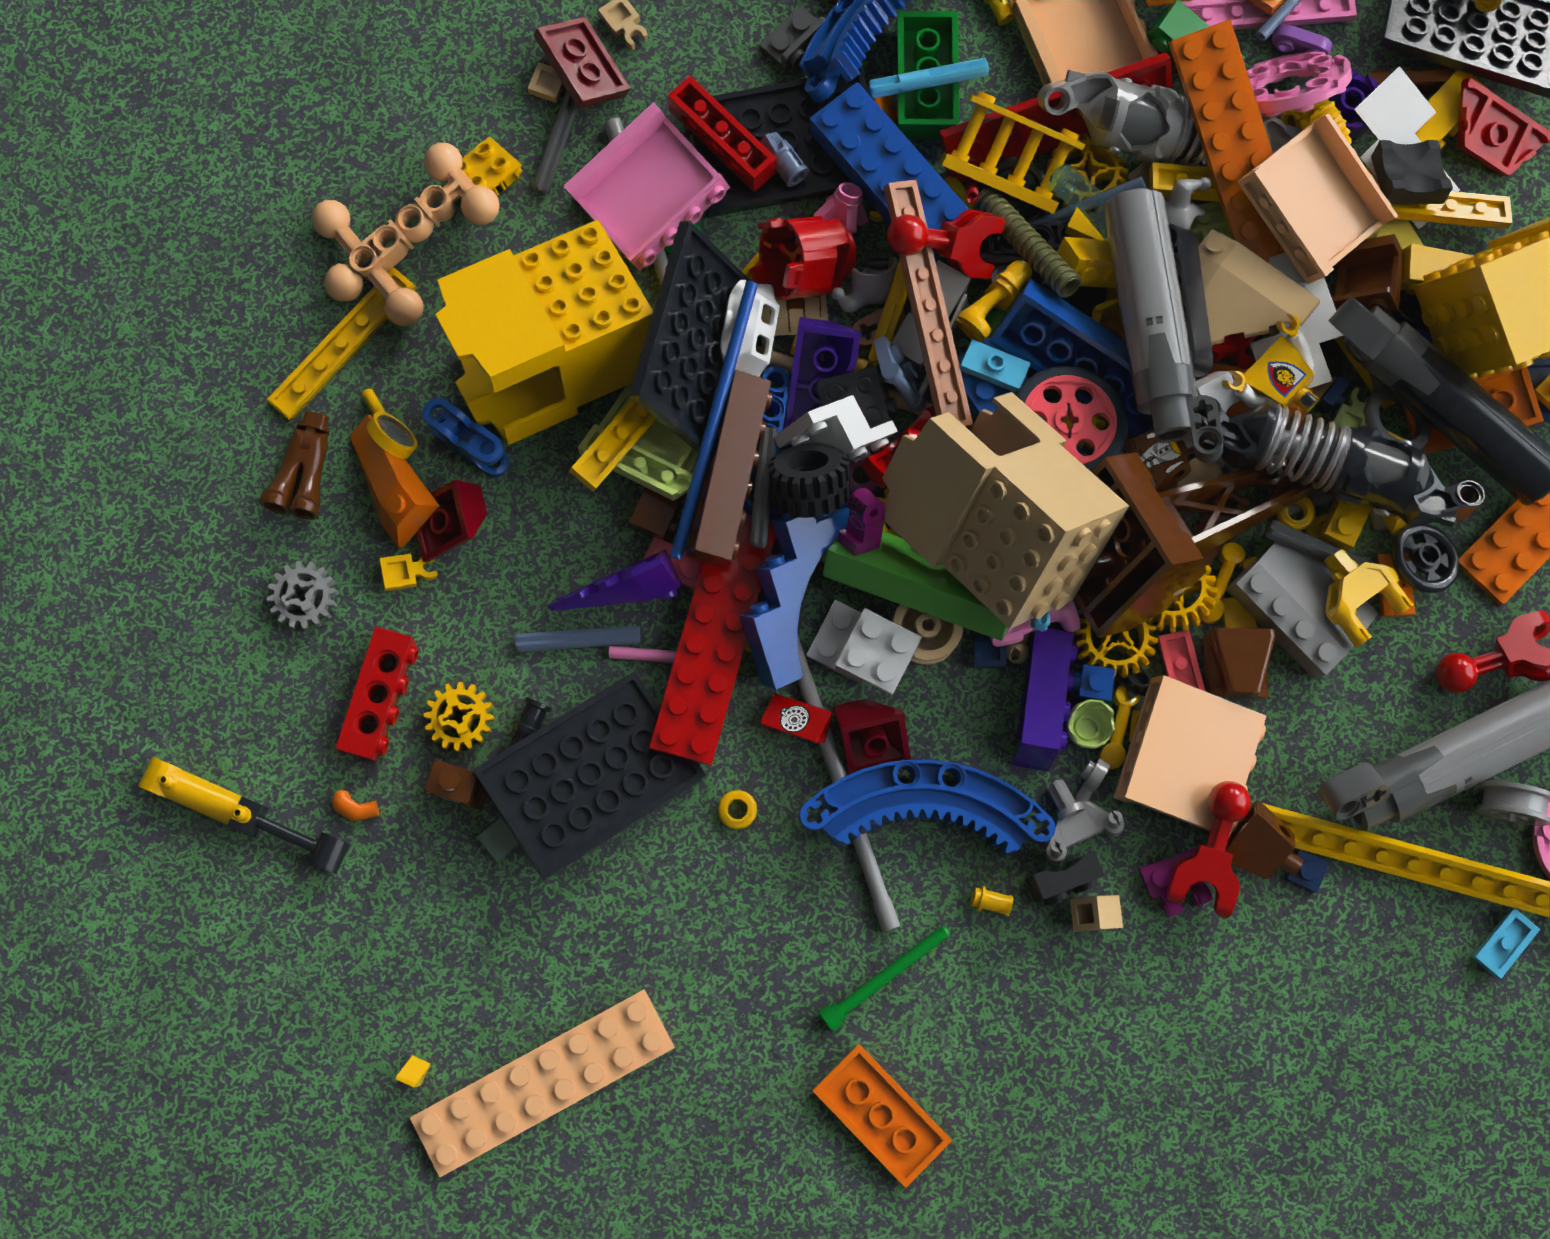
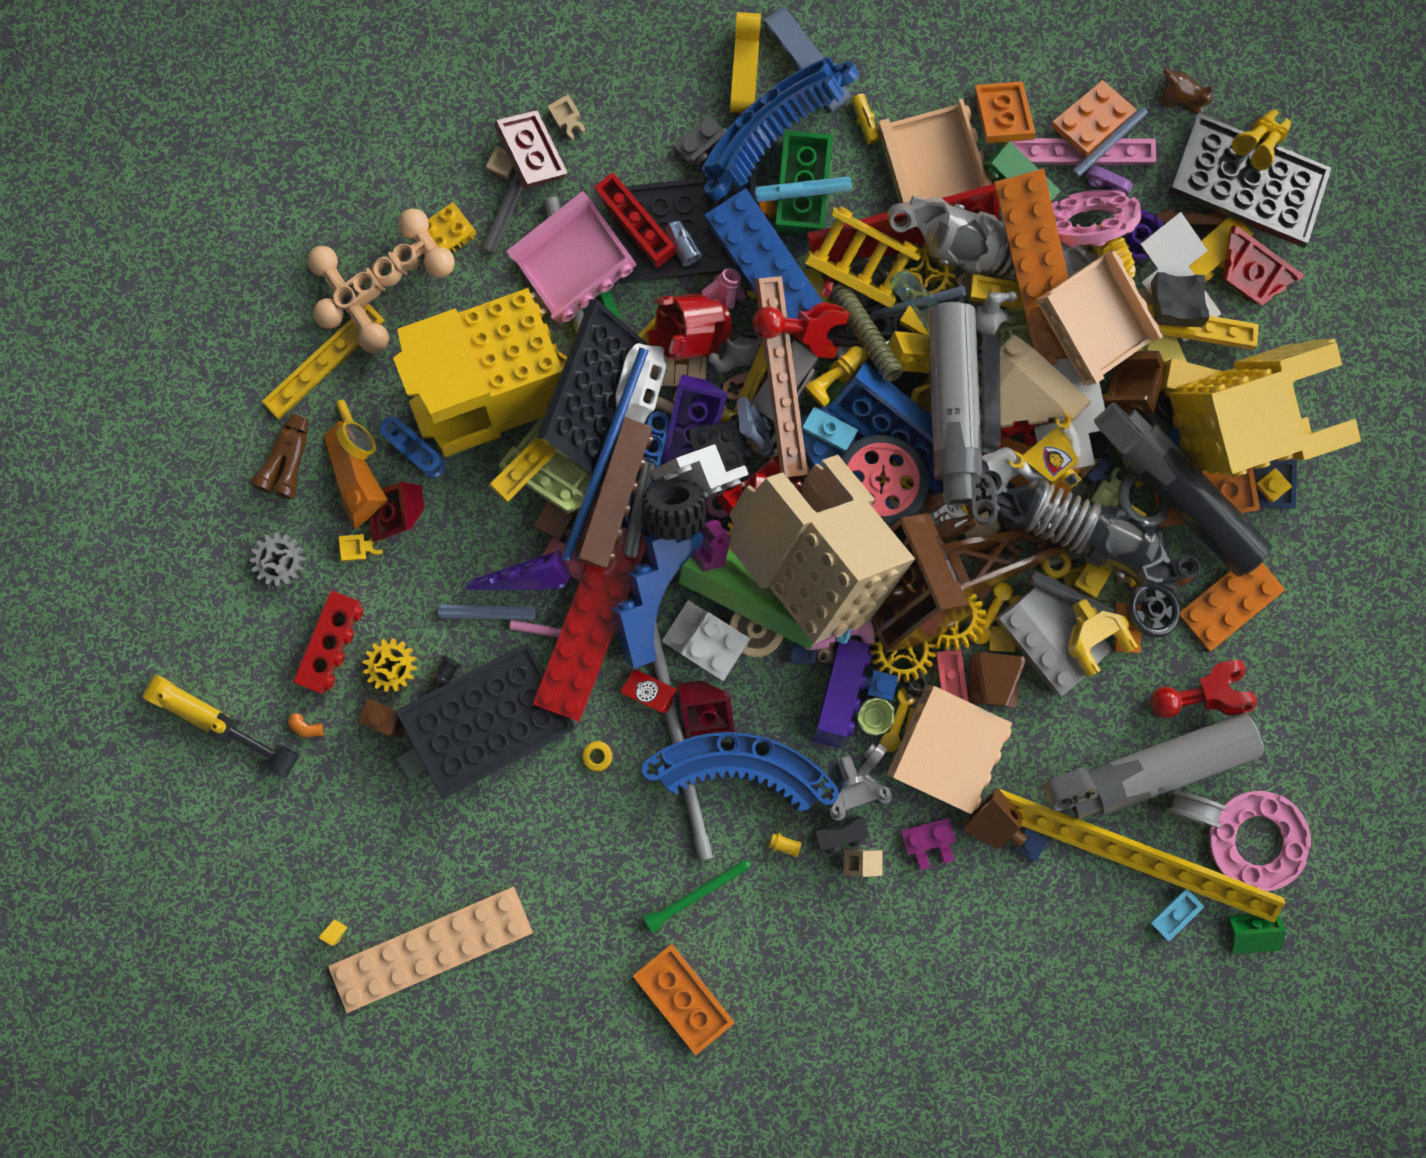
camera: 10 degrees right, 5 degrees up
red piece [1167,781,1251,919] -> none

